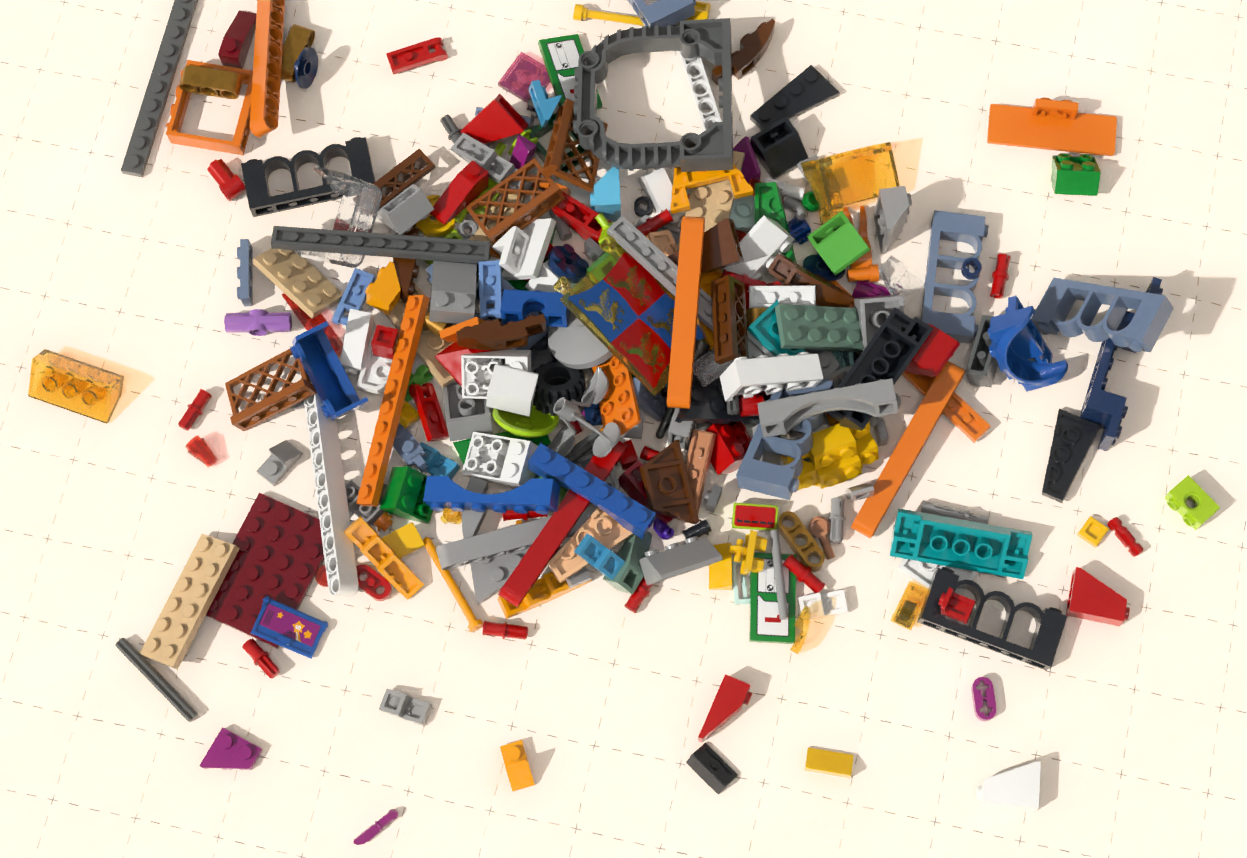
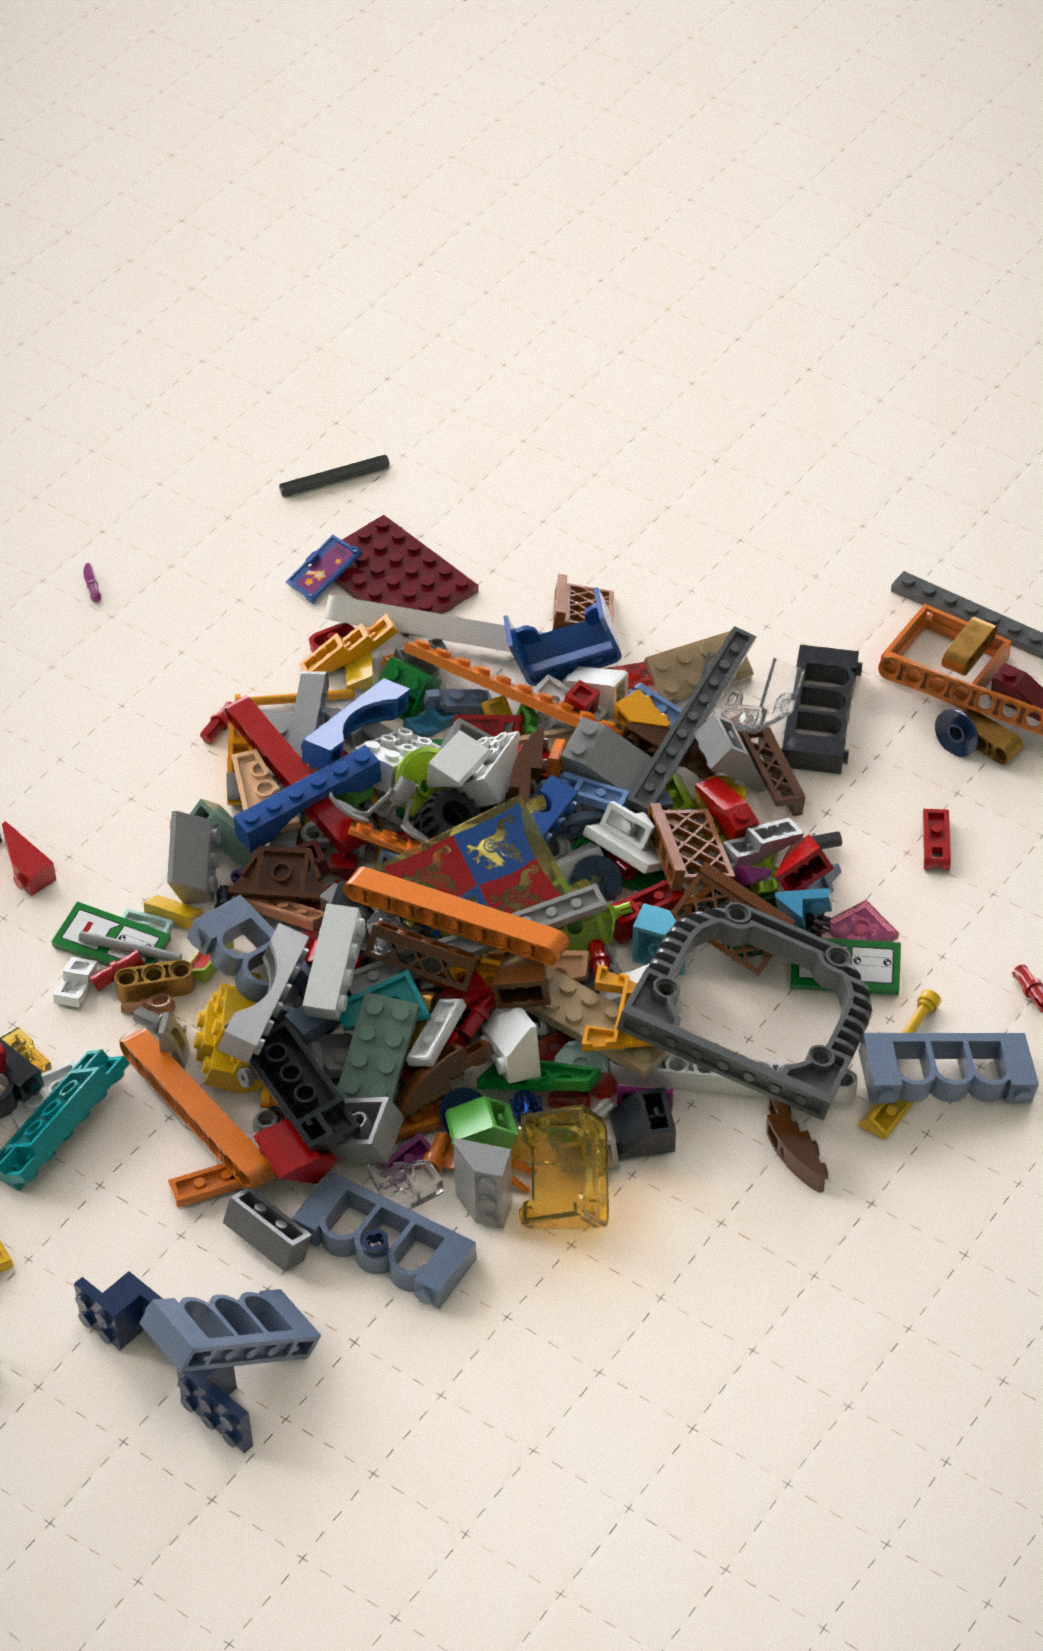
camera: 110 degrees right, 25 degrees down
clear yellow slope [28,349,124,424] -> none
tan plate [140,534,240,670] -> none
red axle [178,389,212,431] -> none
clear red cone [185,435,218,468] -> none
magenta wing [199,727,263,770] -> none
red piece [207,159,246,202] -> none
medium lavender piece [224,309,292,336] -> none
sand blue plate [237,239,253,307] -> none
red axle [242,638,280,679] -> none
light grey slope [256,440,303,487] -> none
light grey slope [378,688,433,727] -> none
light orange slope [500,740,535,792] -> none
dark azure slope [574,534,625,580] -> none
yellow hips [729,530,767,575] -> none
black wing [750,65,840,131] -> none
clear yellow slope [790,605,811,654] -> none
flat silver tile [874,418,889,447] -> none
light grey pin [921,501,990,524] -> none
orange bracket [987,97,1117,156] -> none
blue piece [988,295,1068,392] -> none
red pin [990,253,1011,299] -> none
black wing [1042,408,1100,503] -> none
green slope [1052,153,1101,196] -> none

